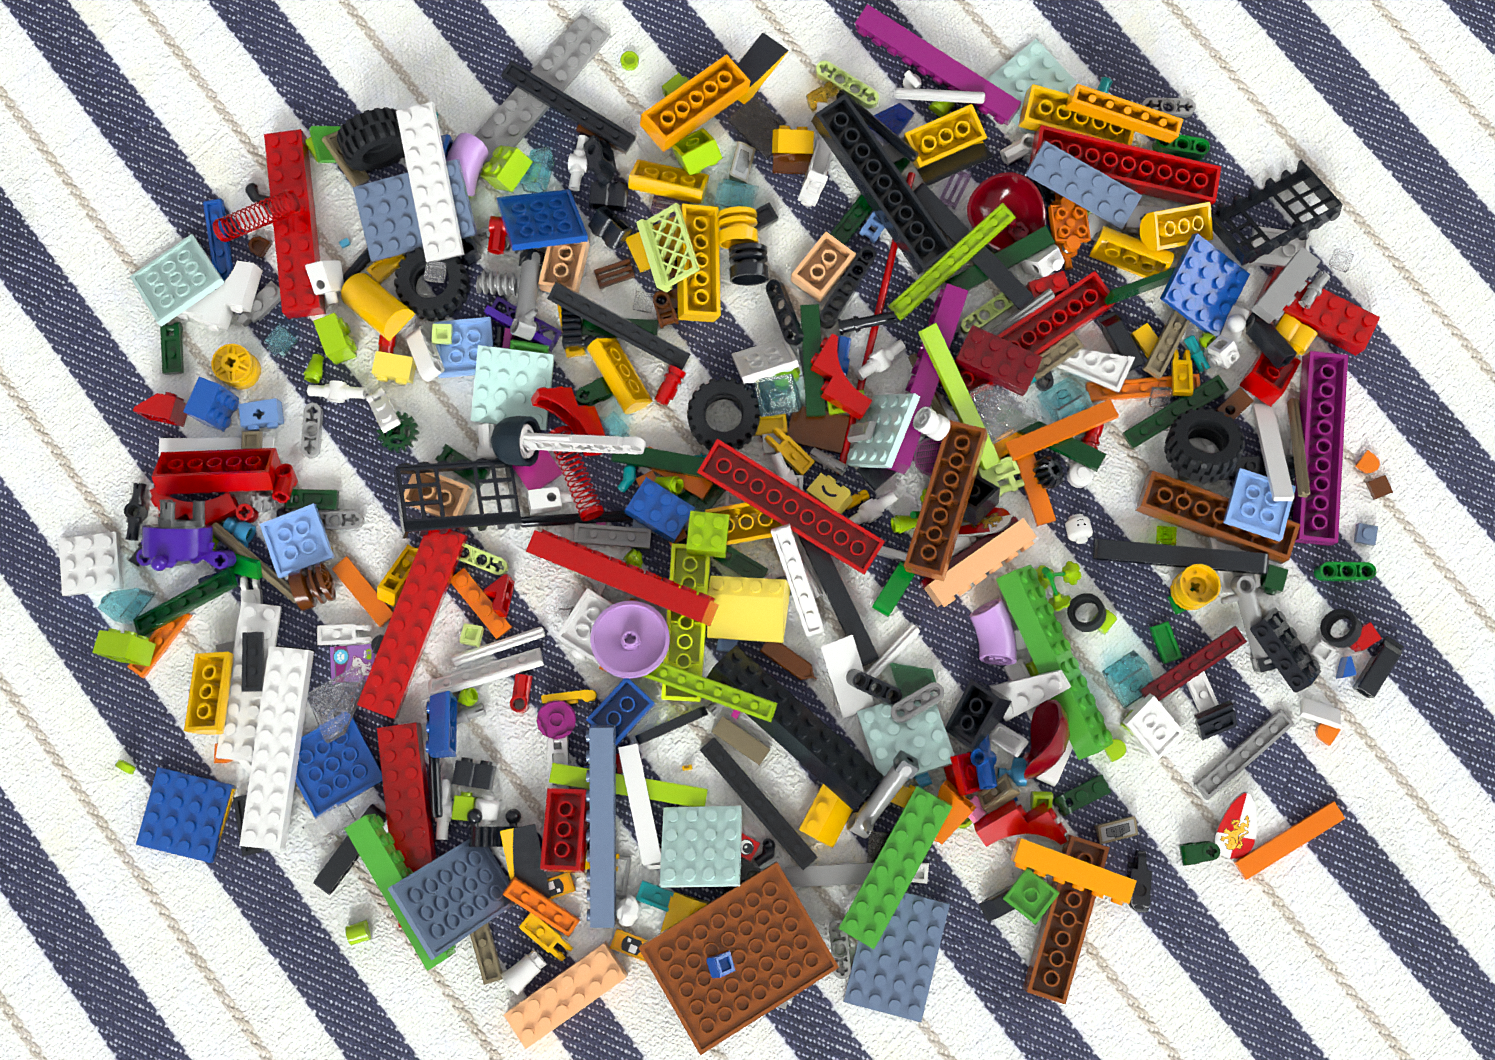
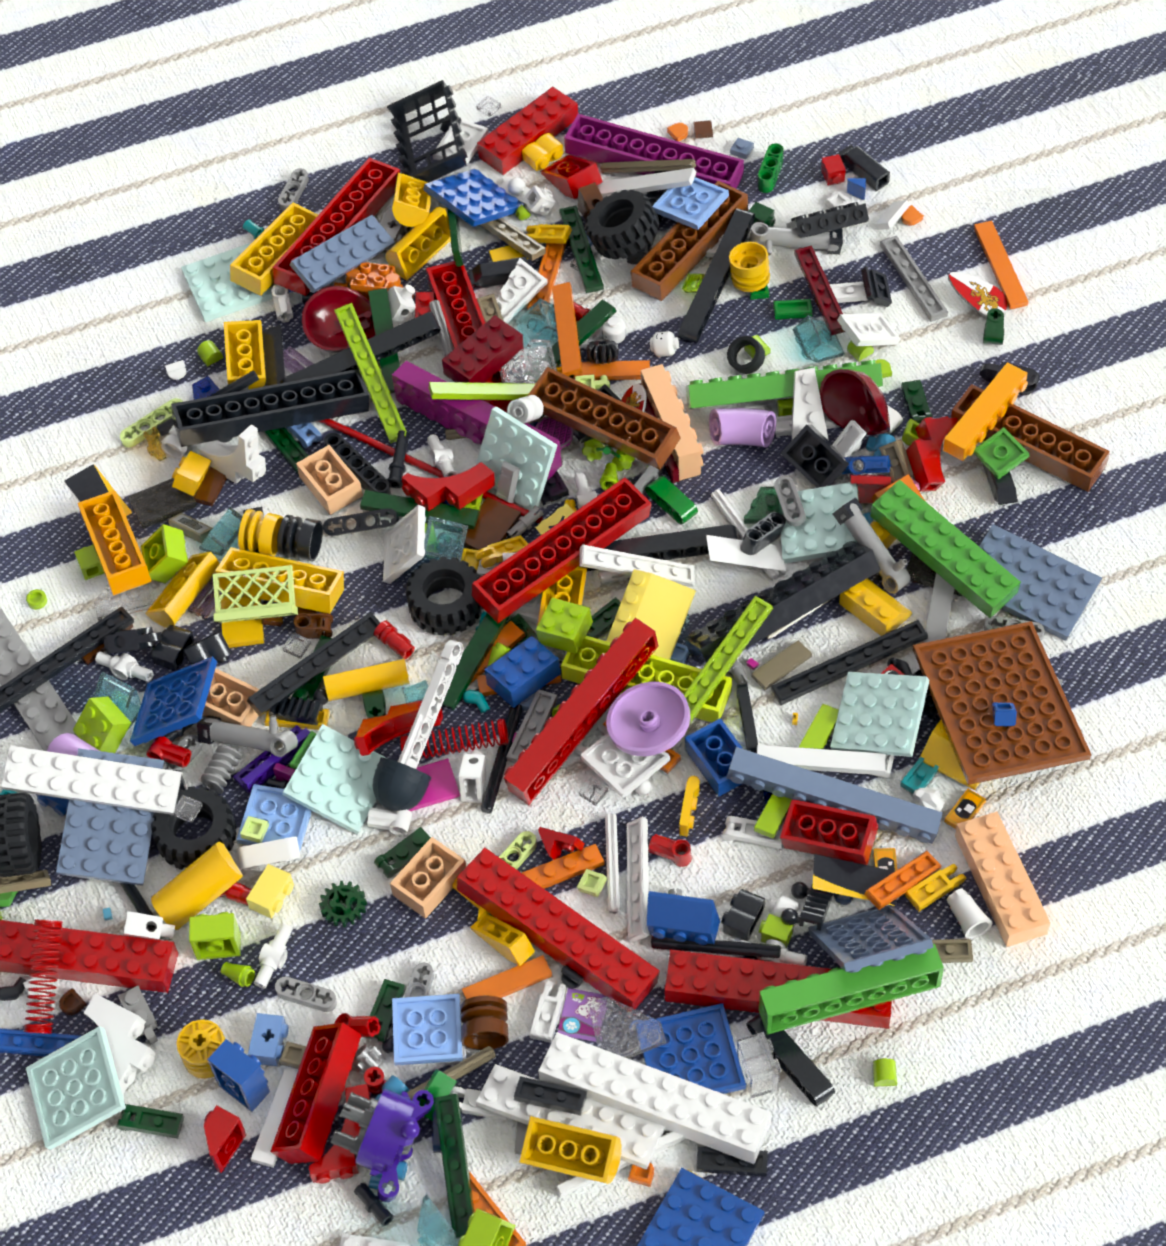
camera: 70 degrees left, 25 degrees down
black pin [124,483,148,541] -> none
clear light blue brick [264,324,298,357] -> none
white plate [365,387,401,433] -> none
yellow tile [366,255,406,284] -> none
black window [394,458,522,539] -> none
magenta tile [536,700,576,740] -> none
reddish brown tile [594,259,635,289] -> none
reddish brown piece [760,642,817,681] -> none
magenta brick [855,4,1021,126] -> none
white axle [895,88,985,104] -> none
yellowish green beam [960,293,1014,335] -> none
lime plant [1035,561,1081,611] -> none
light orange brick [1065,84,1183,143] -> none
slope [1094,815,1138,844] -> none
clear tile [1149,387,1172,407] -> none
green beam [1152,134,1210,161] -> none
teal axle [1184,335,1211,373] -> none
black piece [1246,312,1297,369] -> none
light grey brick [1251,247,1320,323] -> none
light grey pin [1299,271,1330,309] -> none
black tyre [1320,609,1362,648] -> none

